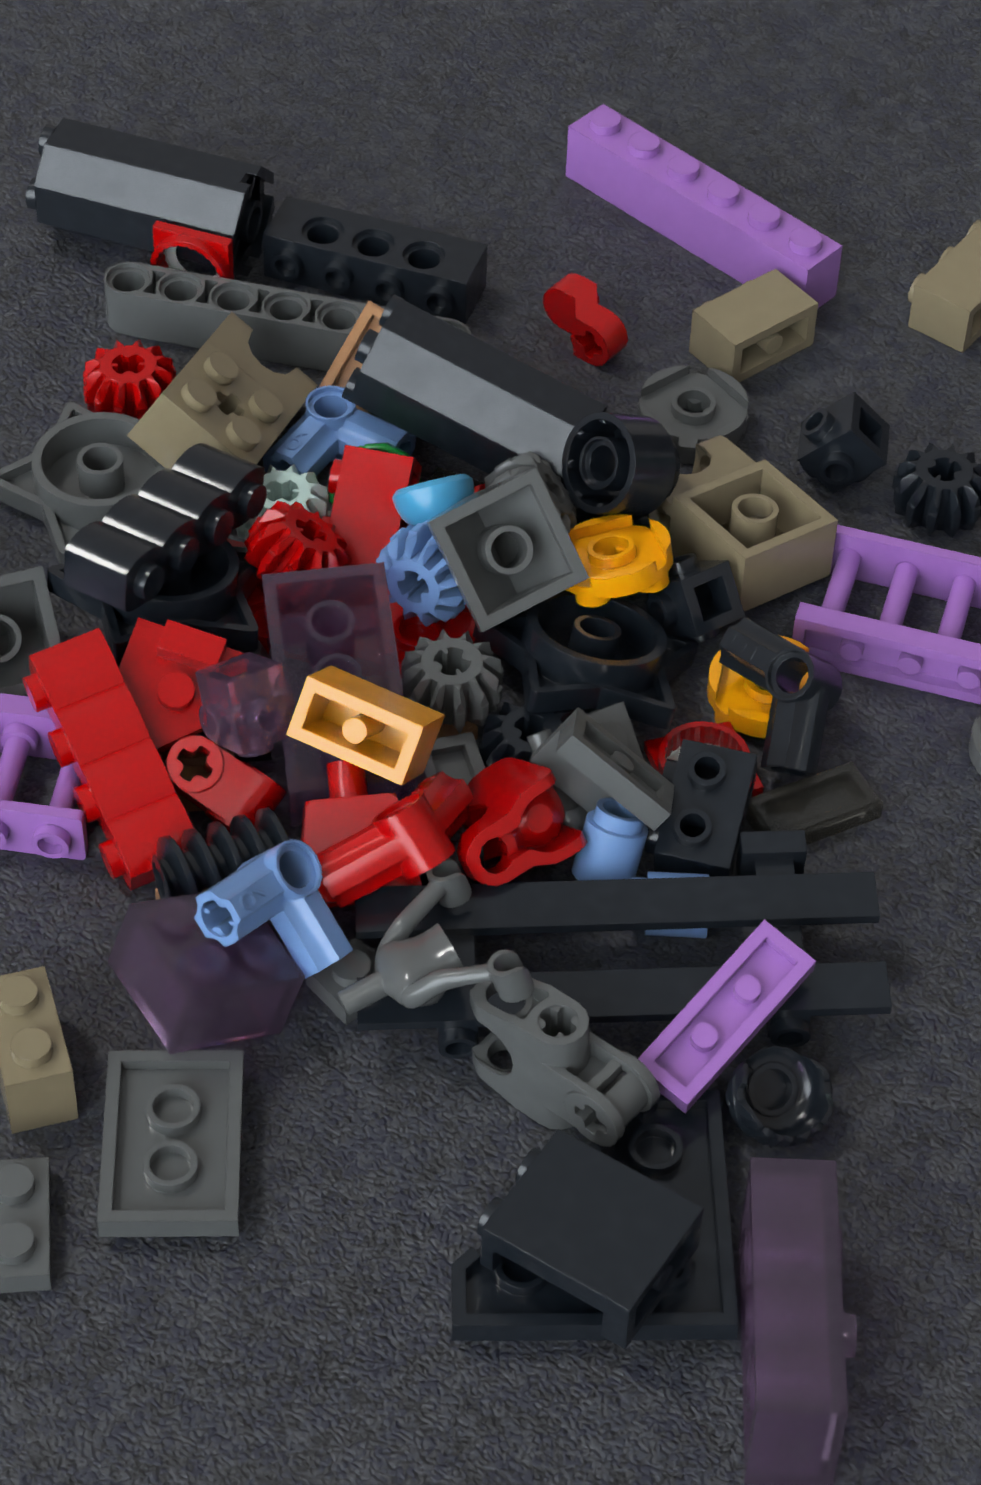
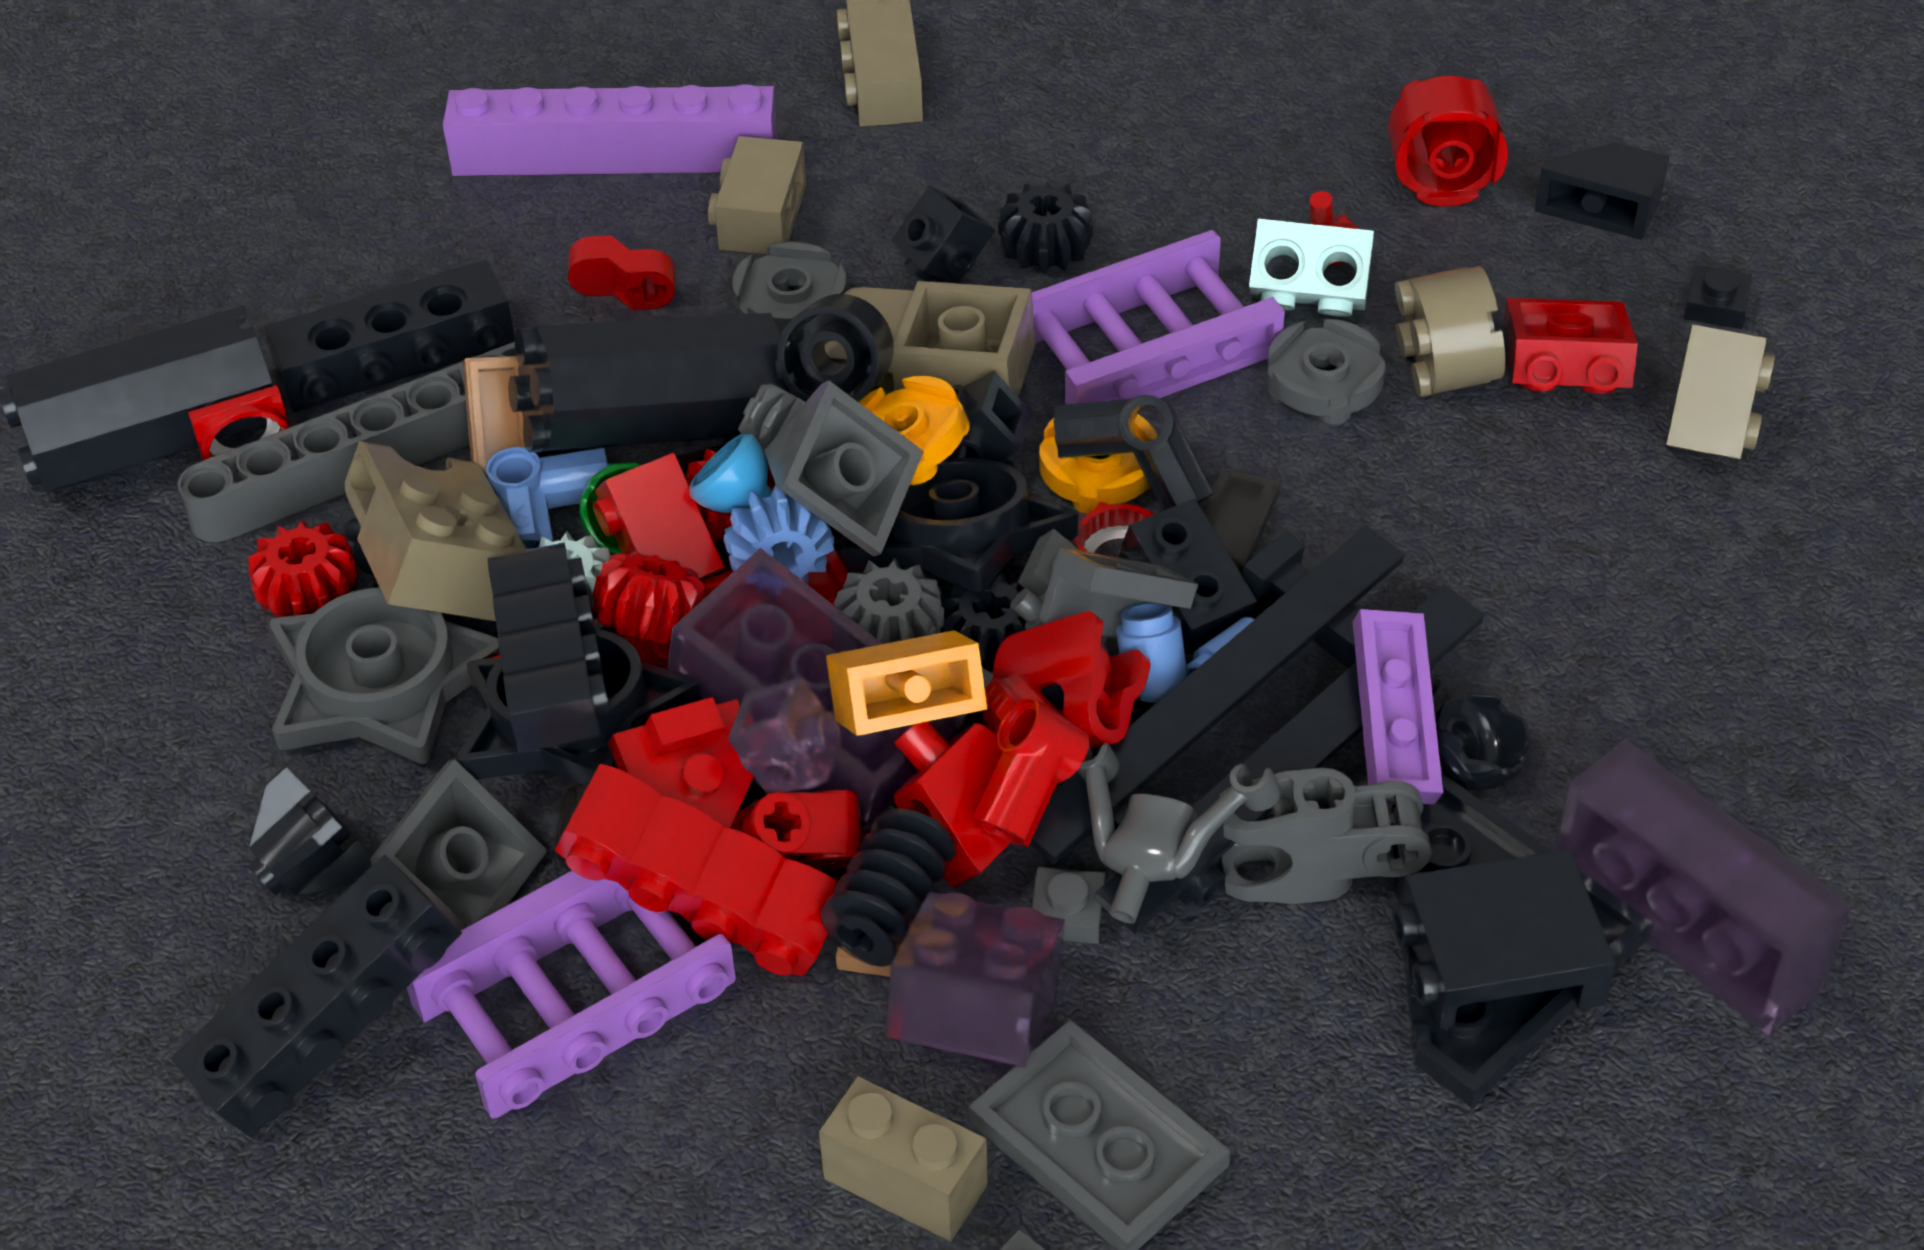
camera: 40 degrees left, 0 degrees up
medium blue piece [194,839,353,978] -> none

